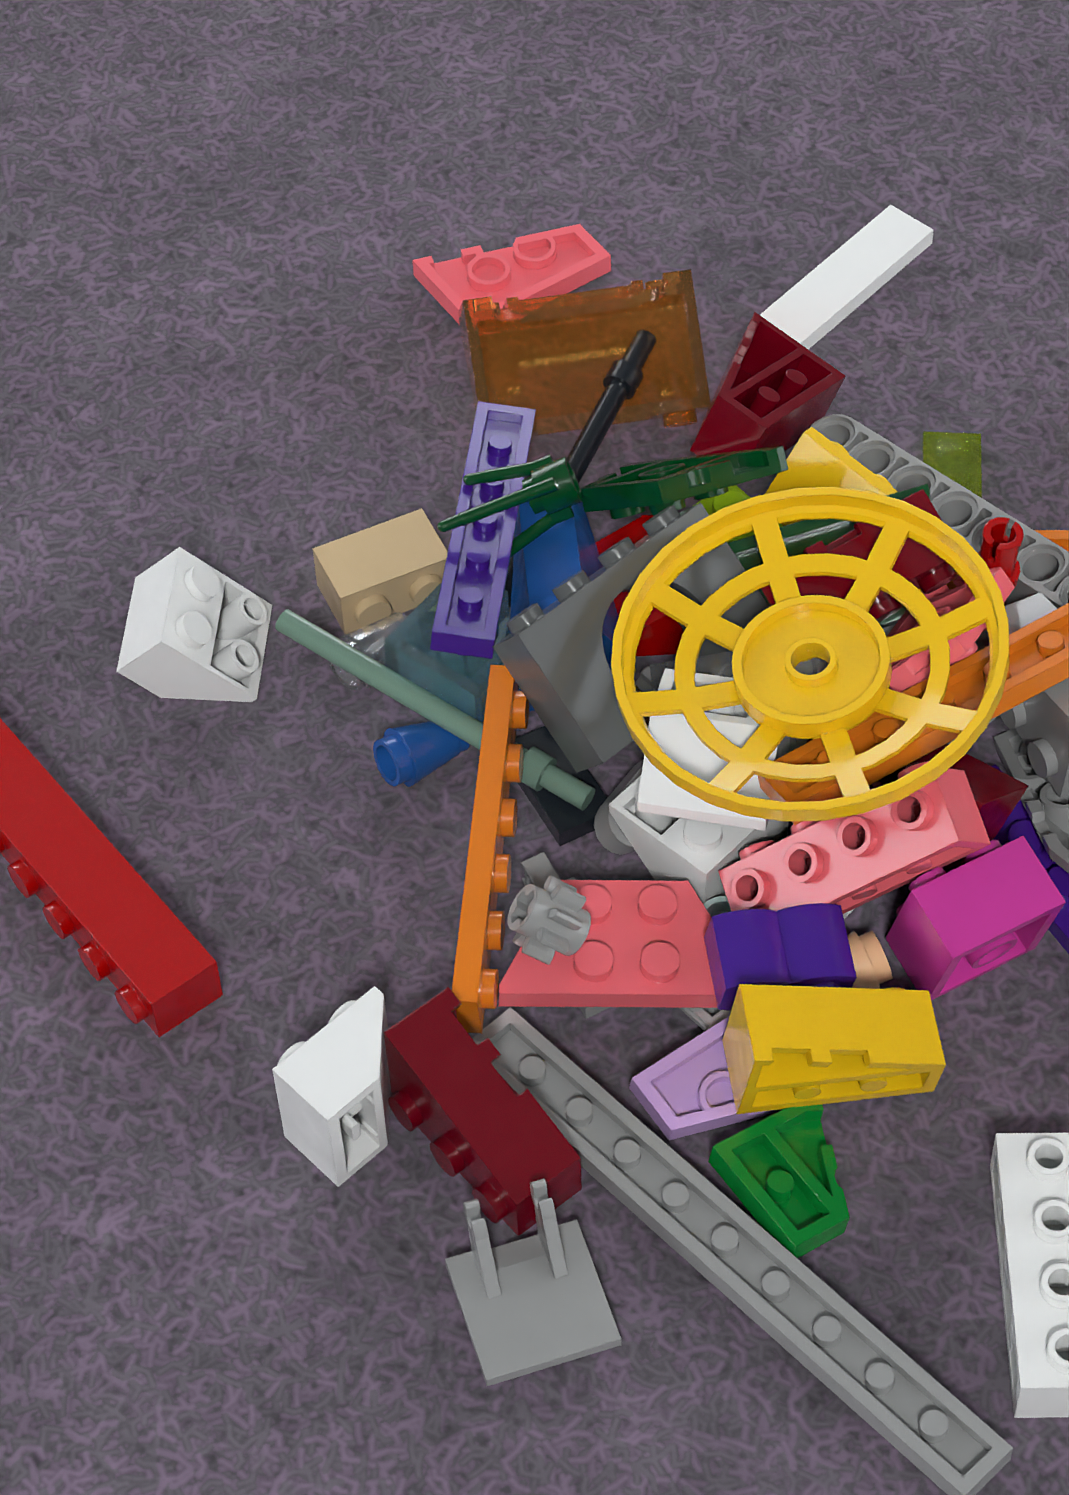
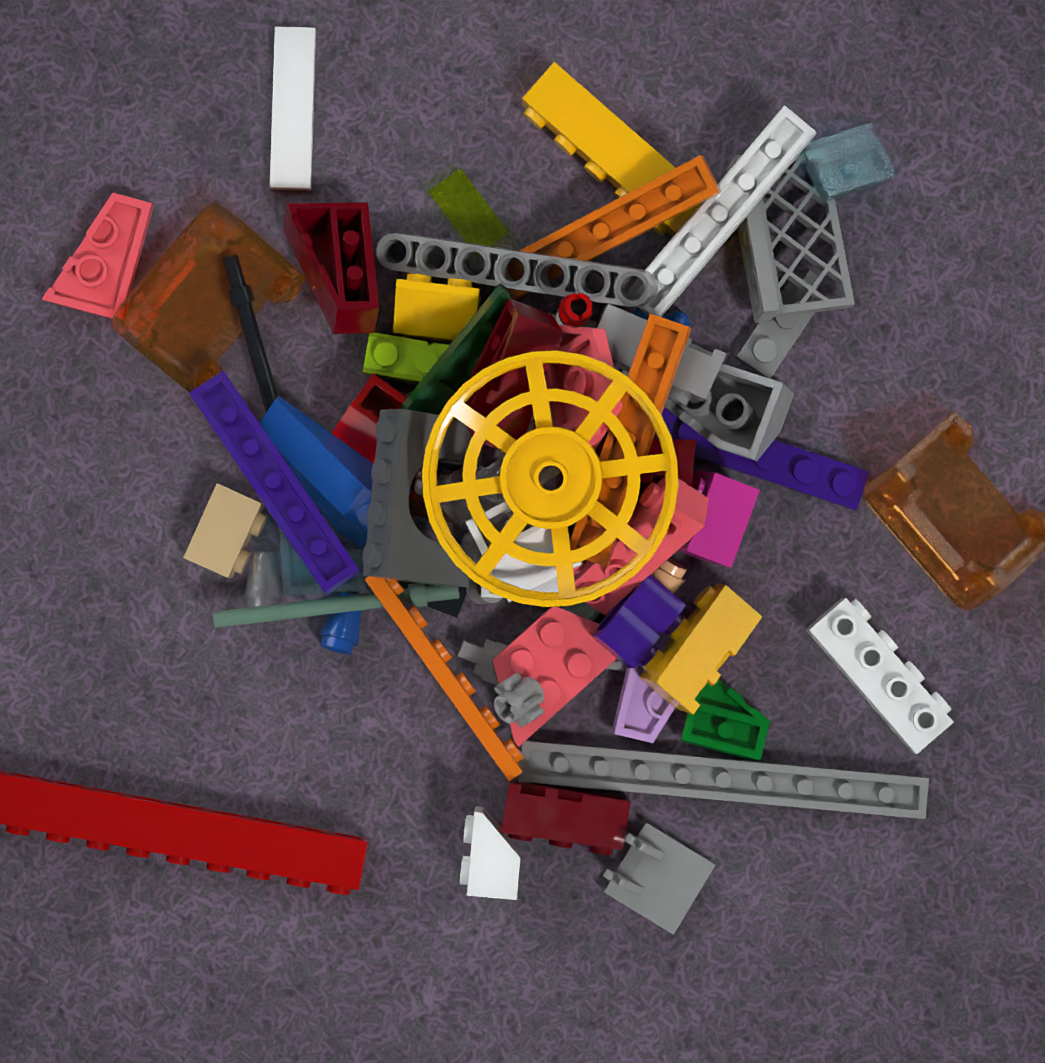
camera: 40 degrees left, 35 degrees up
white slope [116,547,272,702] -> none
dark green plant [437,454,583,558] -> none
dark green wing [580,446,788,519] -> none

